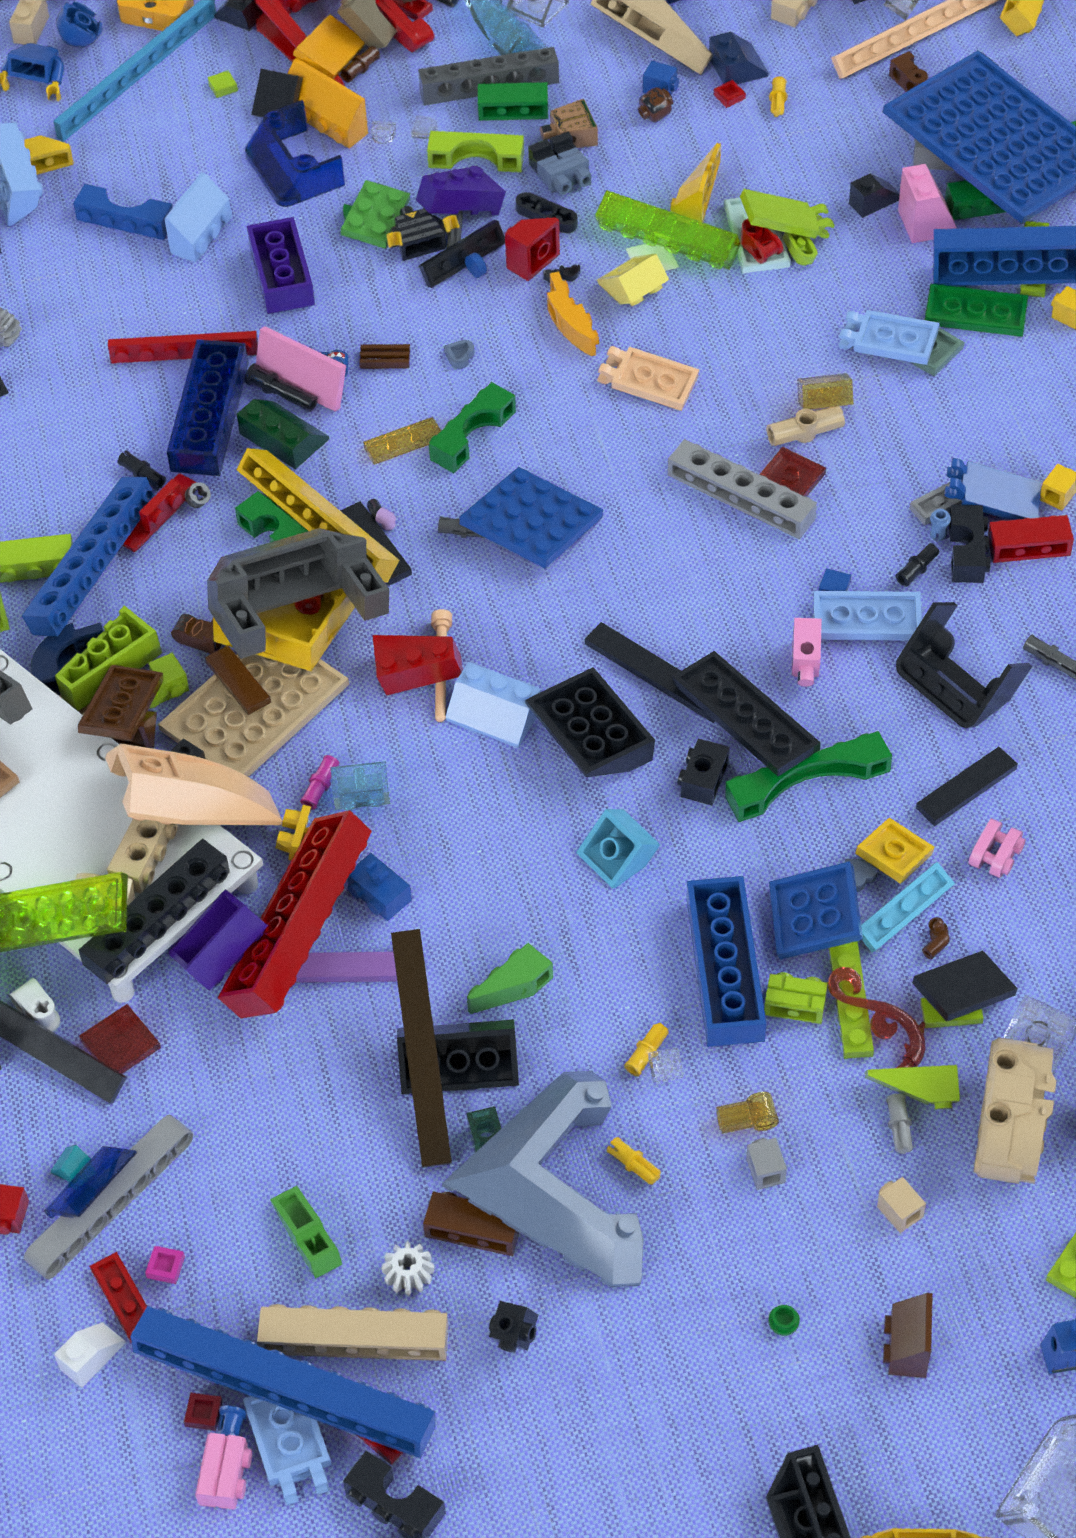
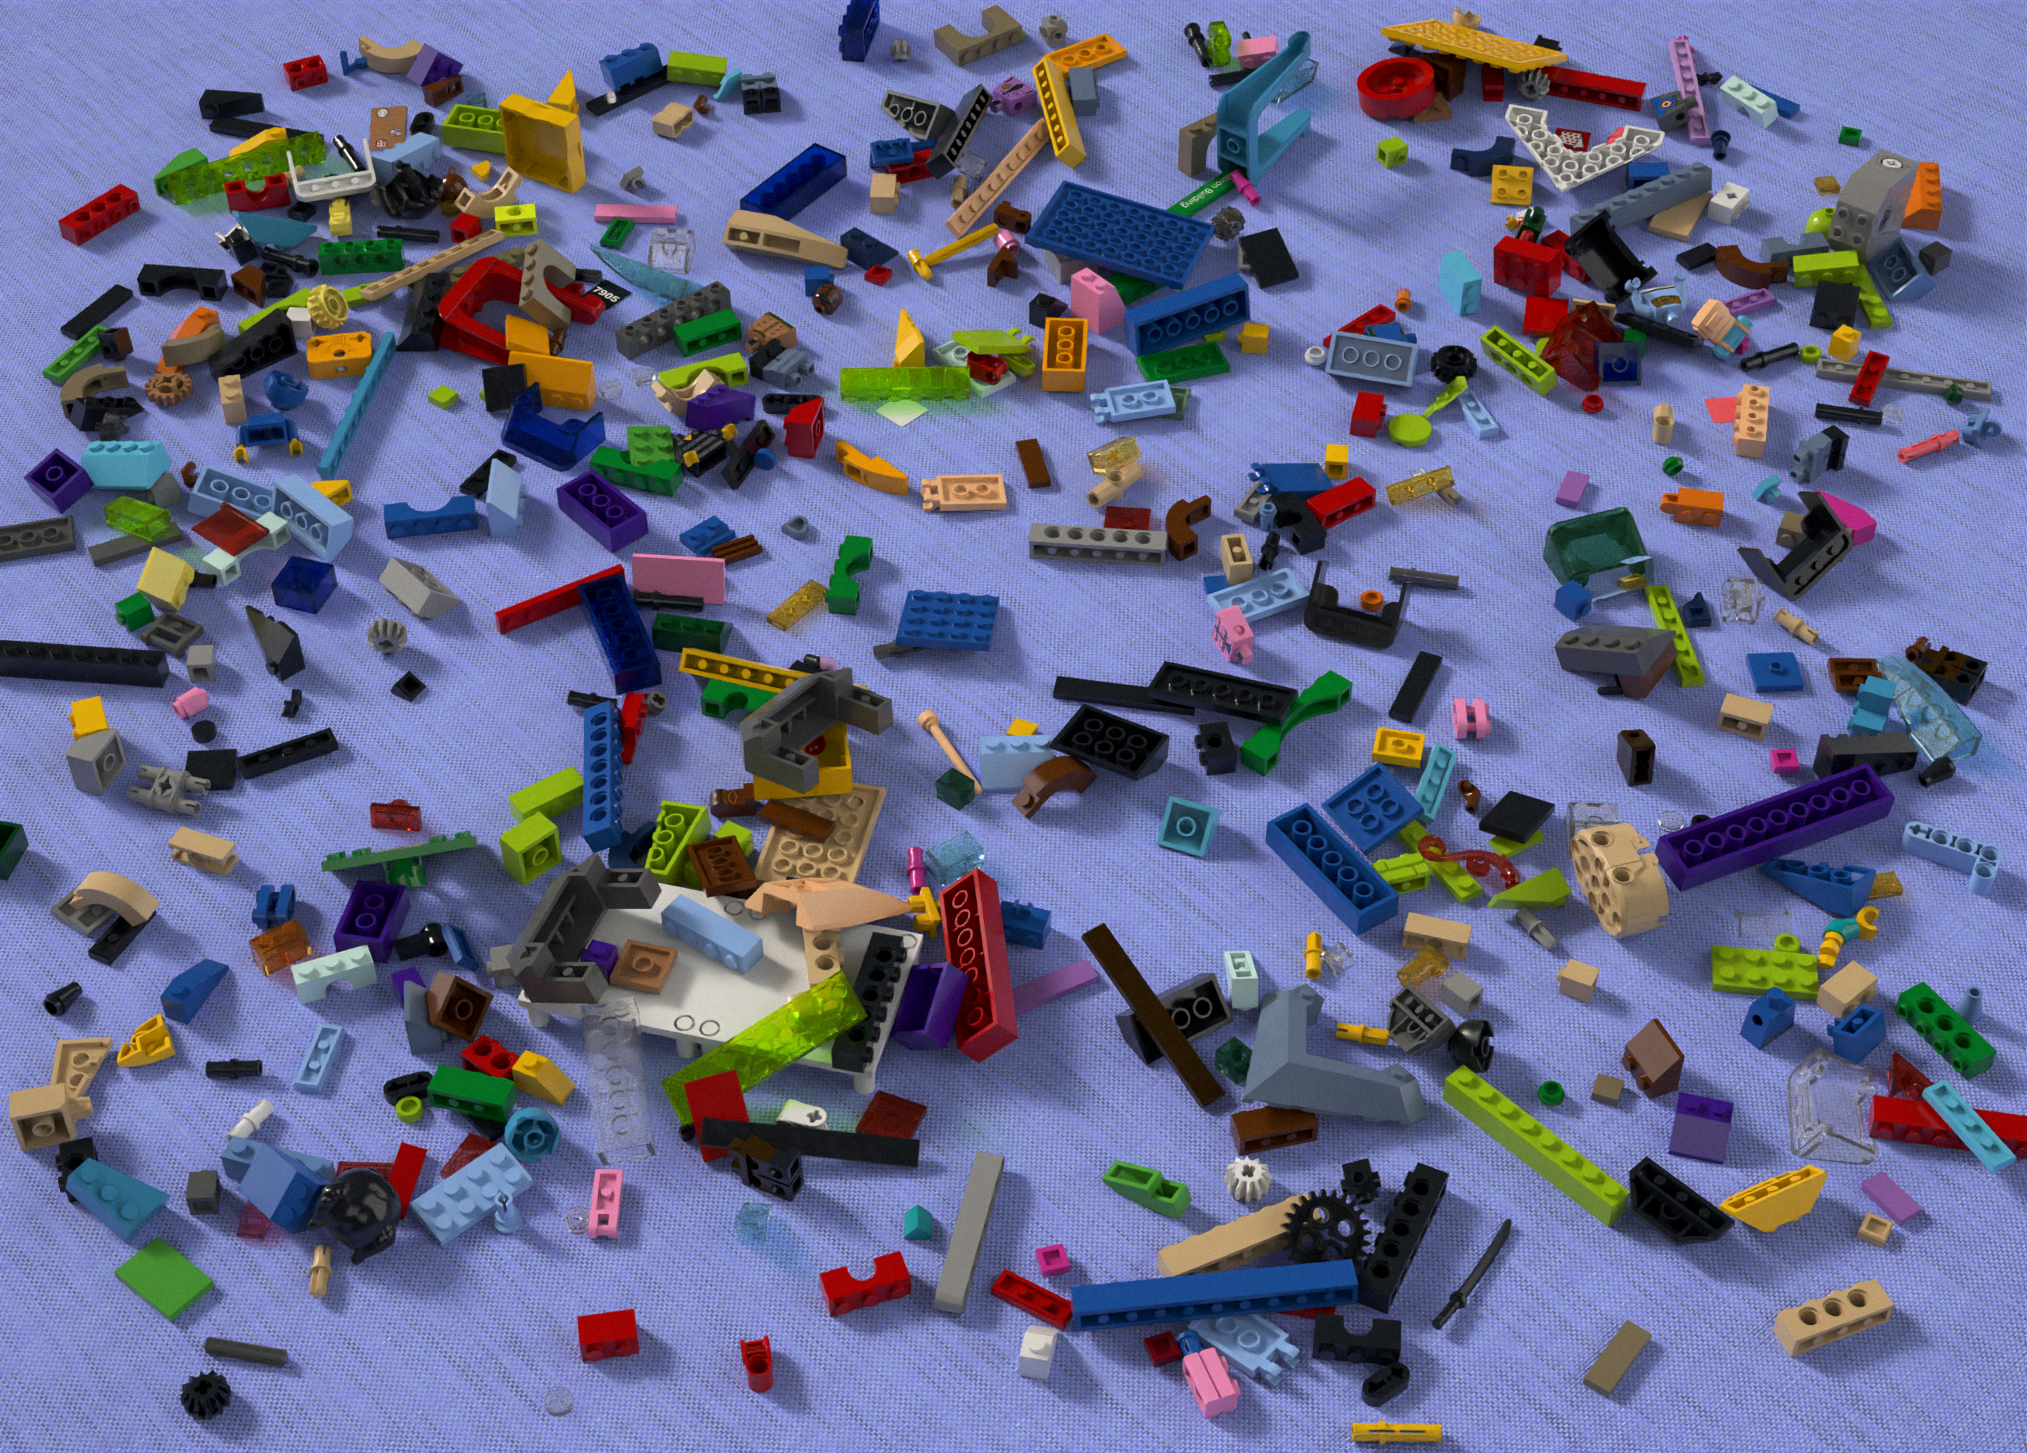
camera: 30 degrees left, 10 degrees down
clear blue piece [44,1146,137,1218] -> none
red wedge [372,635,463,696] -> none
bright green slope [467,943,553,1014] -> none
black piece [543,265,580,283] -> none
light yellow slope [597,254,669,306] -> none
none -> light grey slope [379,557,462,619]
none -> black tile [459,449,517,499]
none -> black sticker [581,279,632,310]
none -> green arch [589,446,683,497]
none -> tan arch [651,369,726,416]
none -> light blue brick [661,894,764,975]
none -> blue plate [679,515,736,555]
none -> yellow axle [925,223,999,267]
none -> brick [936,767,975,811]
none -> tan pin [950,175,968,209]
none -> reddish brown slope [987,246,1018,287]
none -> bright pink brick [993,229,1020,257]
none -> yellow tile [1006,718,1038,736]
none -> reddish brown arch [1011,756,1097,819]
none -> reddish brown tile [1015,438,1051,489]
none -> light orange brick [1042,318,1088,392]
none -> reddish brown arch [1165,495,1212,562]
none -> tan brick [1220,533,1253,586]
none -> light aqua slope [1224,951,1258,1011]
none -> black gear [1280,1189,1372,1267]
none -> black brick [1357,1162,1449,1314]
none -> orange tile [1360,590,1384,612]
none -> dark grey wedge [1387,983,1457,1055]
none -> tan piece [1402,912,1472,961]
none -> black sword [1431,1219,1511,1330]
none -> lime brick [1442,1065,1630,1227]
none -> pearl dark grey cylinder [1448,1020,1494,1073]
none -> dark tan tile [1591,1073,1624,1107]
none -> dark purple slope [1668,1092,1734,1165]

